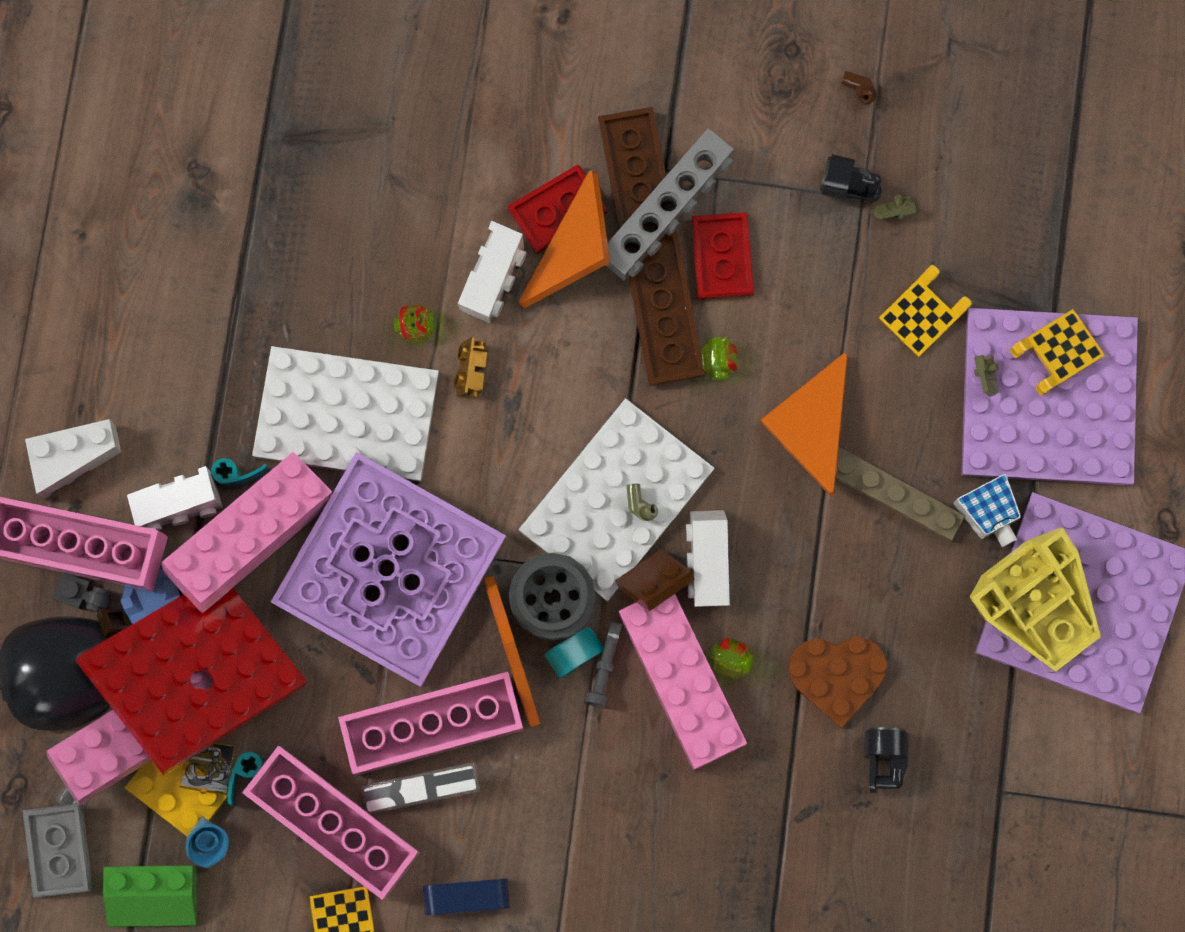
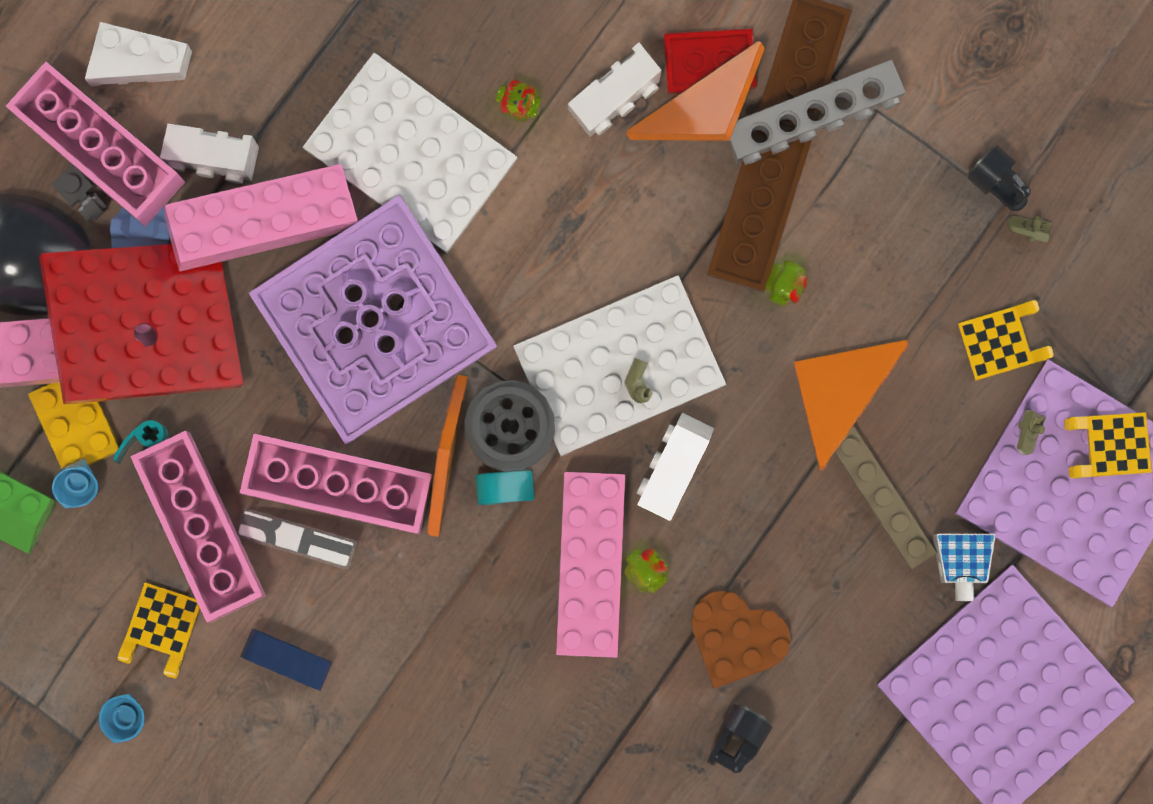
camera: 25 degrees right, 5 degrees up
dark brown tile [97,608,132,638] -> none
piece [179,743,235,795] -> none
teal panel [211,458,270,488] -> none
pearl gold hinge [453,337,488,398] -> none
dark grey piece [584,622,622,709] -> none
reddish brown plate [615,549,695,612] -> none
red tile [691,212,754,300] -> none
reddish brown arm [841,71,876,104] -> none
light yellow wedge [970,527,1101,672] -> none

